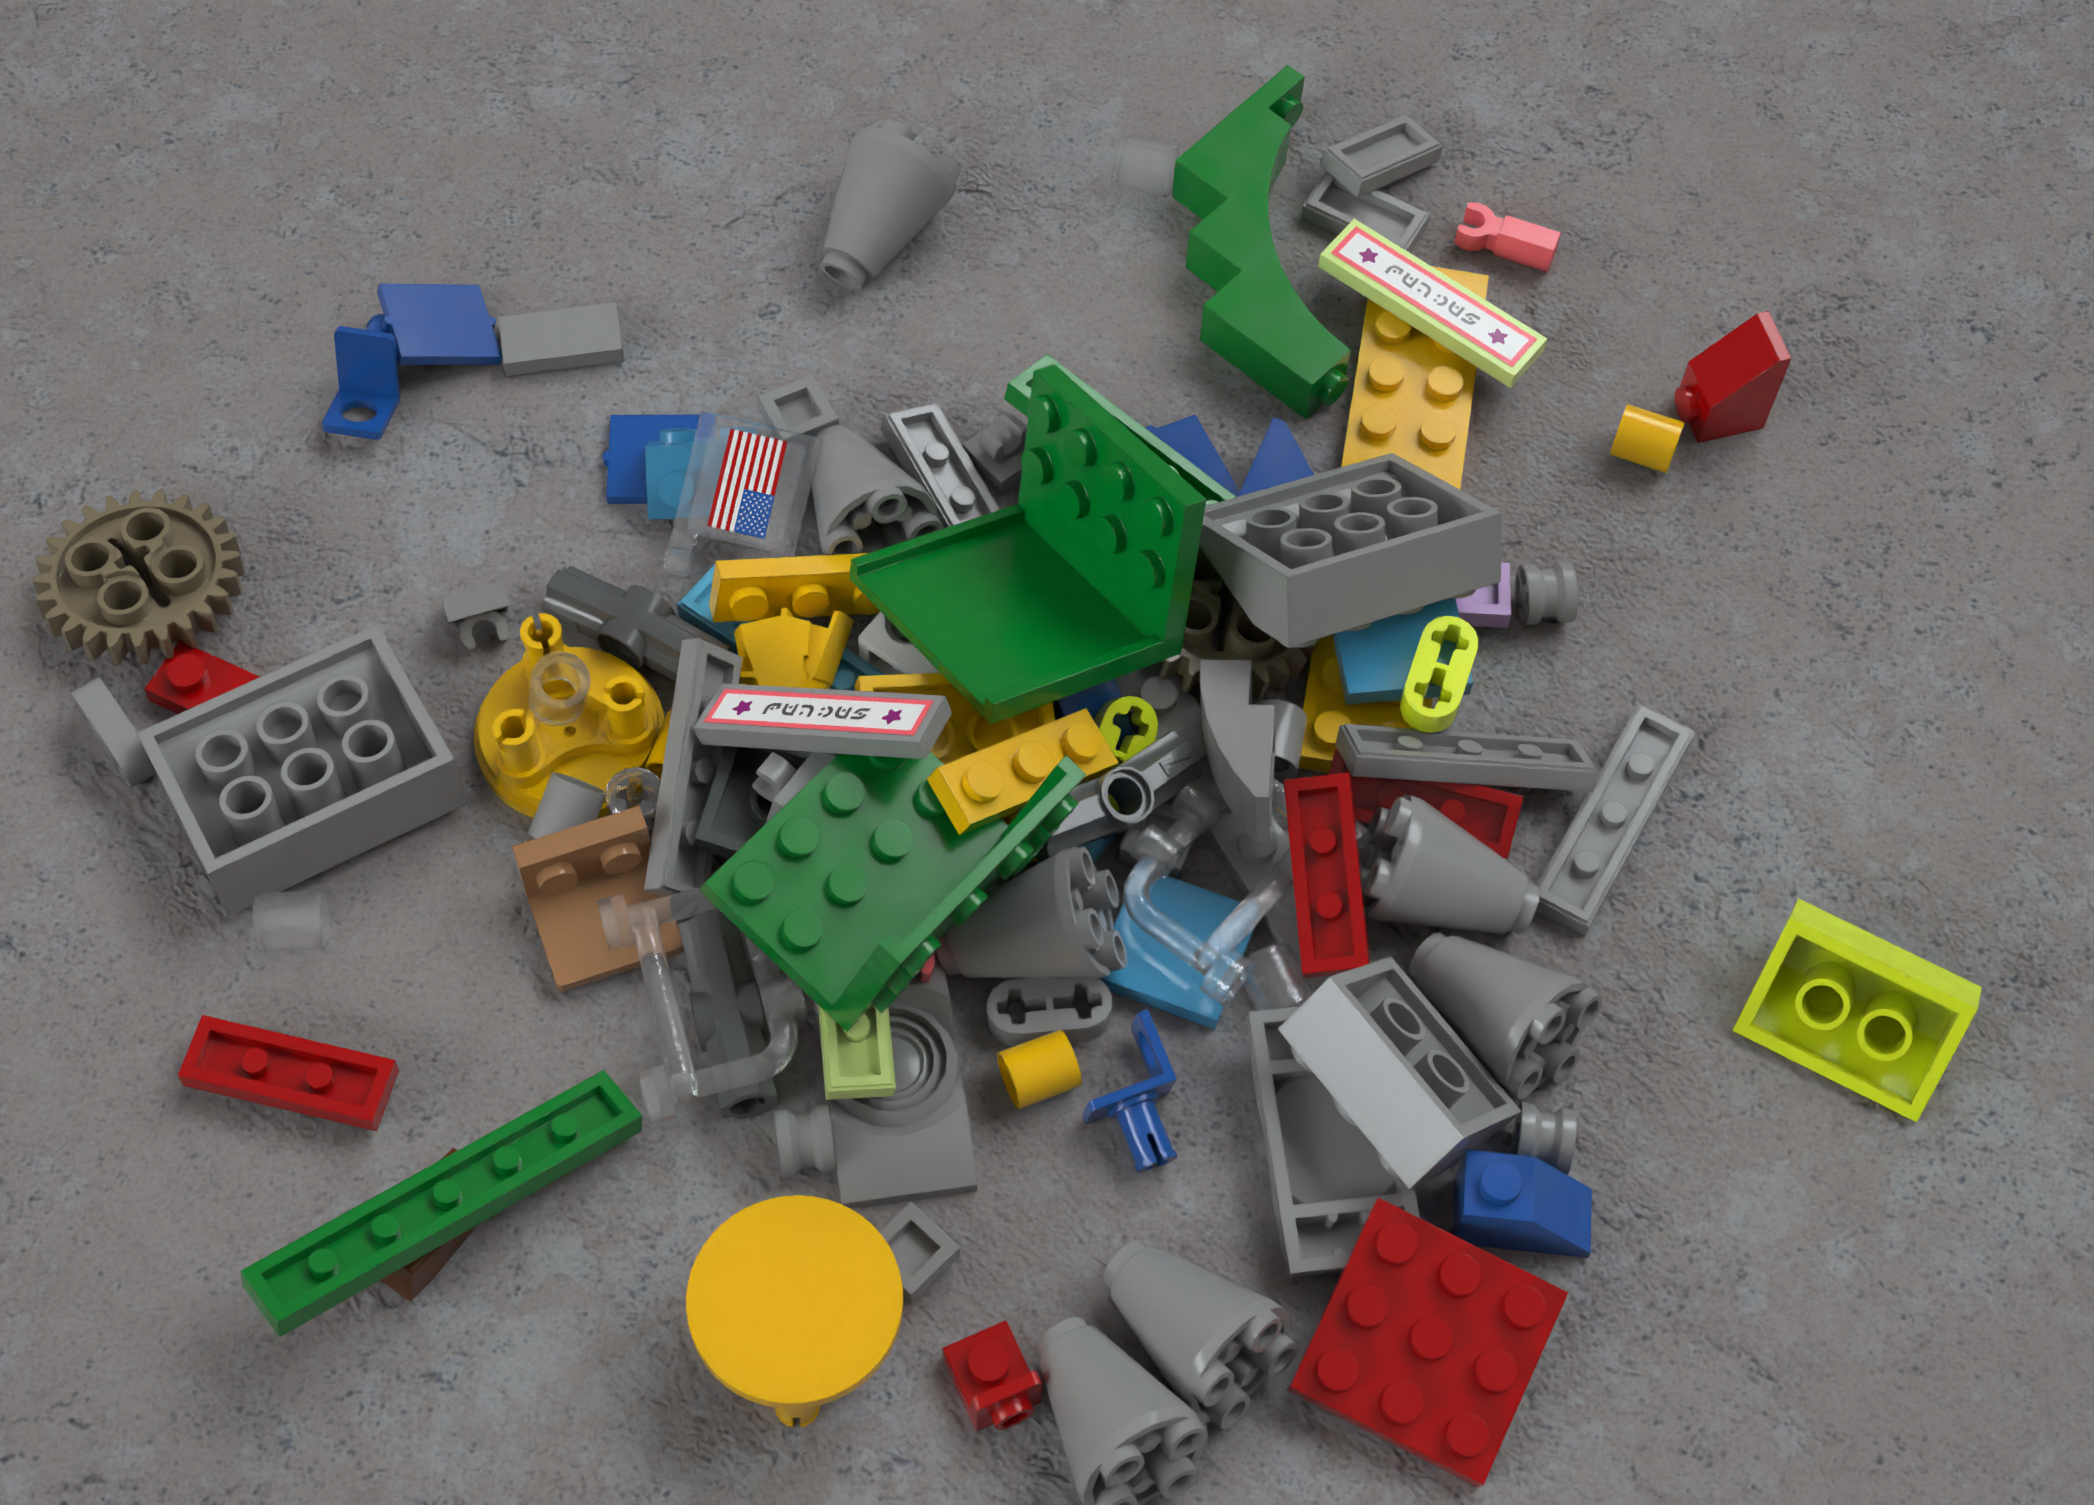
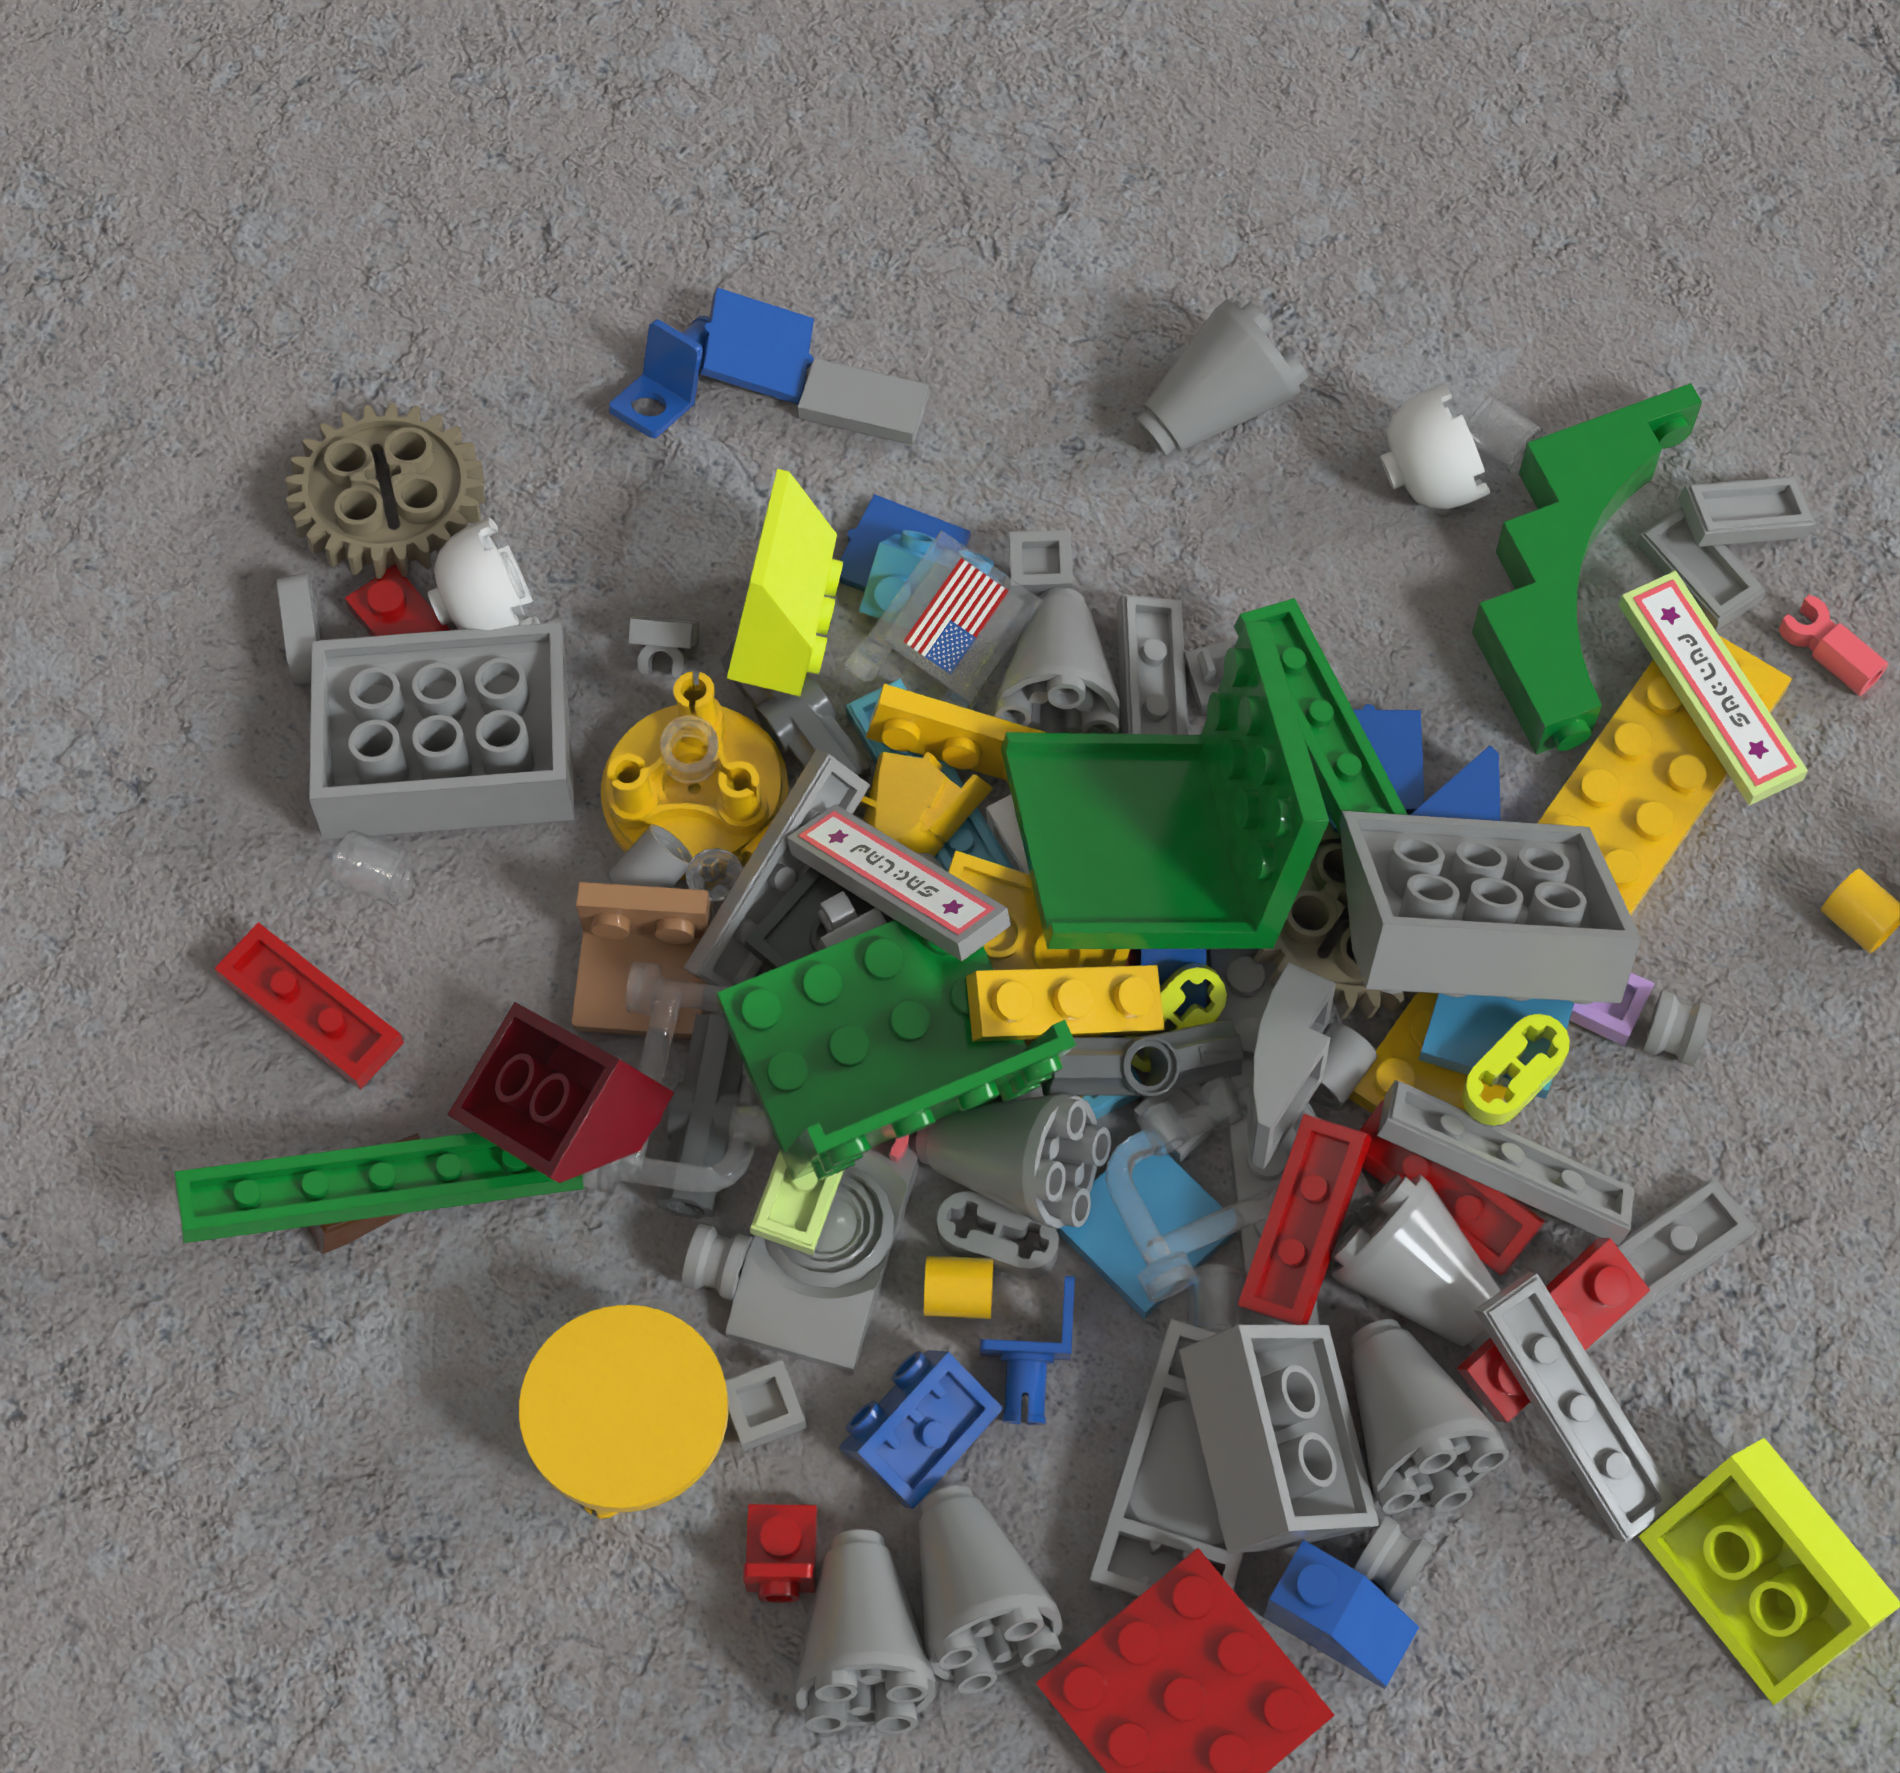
camera: 30 degrees right, 5 degrees up
none -> white cylinder [428,517,540,630]
none -> dark red slope [447,1001,675,1183]
none -> neon yellow slope [727,469,843,697]
none -> blue bracket [839,1350,1004,1509]
none -> white cylinder [1380,382,1490,509]
none -> red plate [1456,1238,1650,1423]
none -> light grey tile [1474,1272,1678,1543]

